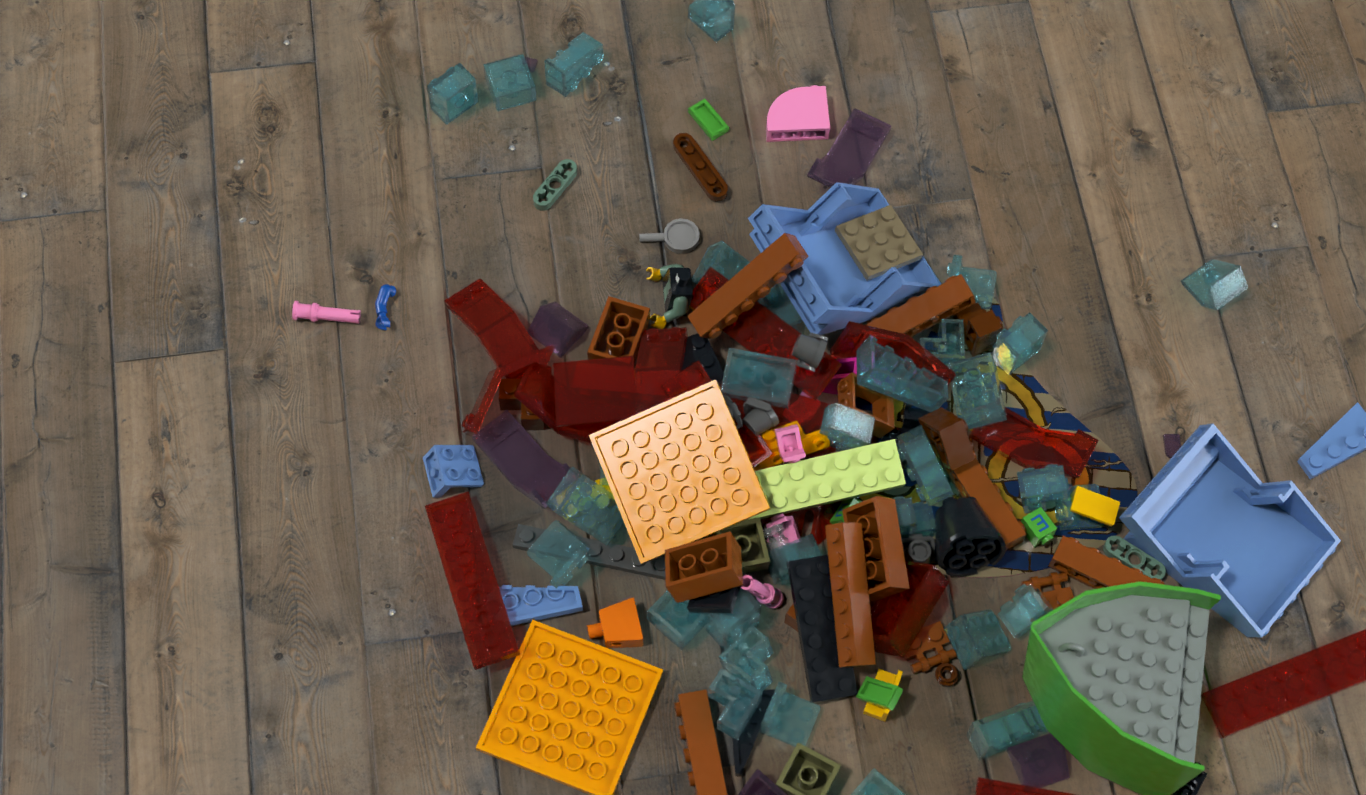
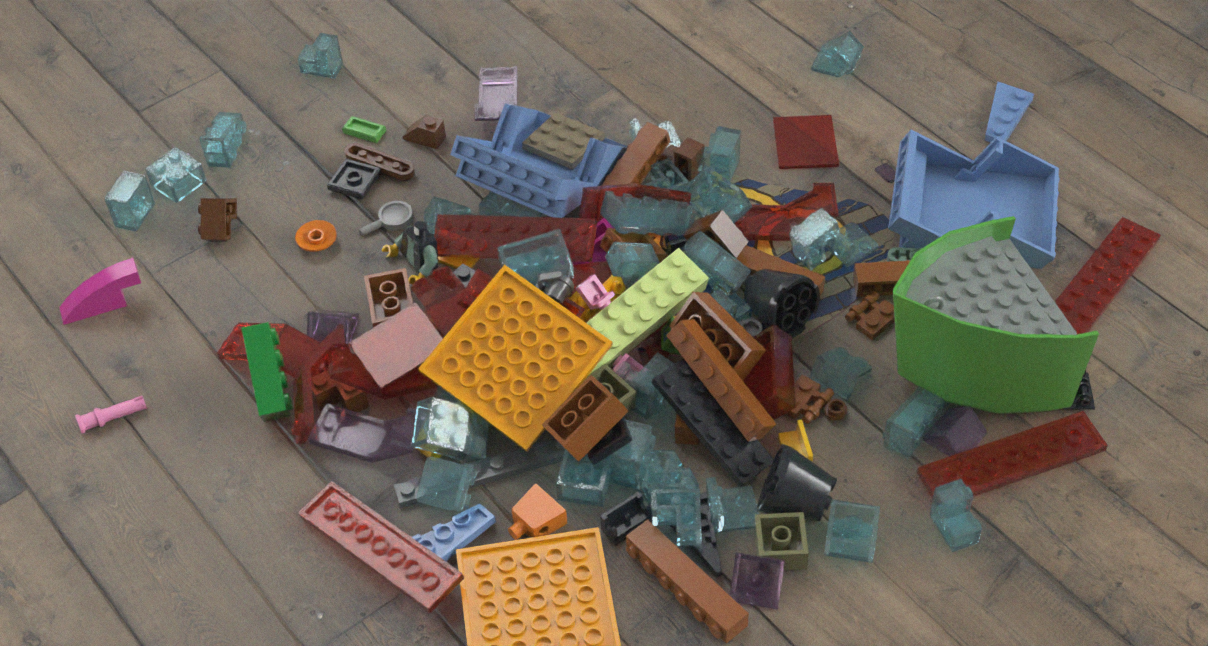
camera: 25 degrees left, 15 degrees down
blue arm [375,284,396,330] -> none
medium blue bracket [423,445,484,498] -> none
sand green beam [533,159,577,211] -> none
dark orange brick [687,233,809,339] -> none
bright pink pin [741,575,784,609] -> none
bright pink brick [766,85,830,142] -> none
dark grey piece [791,333,828,372] -> none
bright green tile [856,676,903,711] -> none
clear light blue brick [997,584,1054,639] -> none
bright green brick [1021,507,1057,548] -> none
yellow panel [1068,486,1120,526] -> none
none -> dark pink slope [59,258,141,325]
none -> reddish brown brick [198,198,237,240]
none -> green brick [241,322,293,422]
none -> orange dish [295,220,337,252]
none -> black plate [327,159,381,200]
none -> reddish brown slope [403,115,446,149]
none -> black hinge [600,491,654,546]
none -> black cone [757,444,837,522]
none -> clear red piece [773,115,839,169]

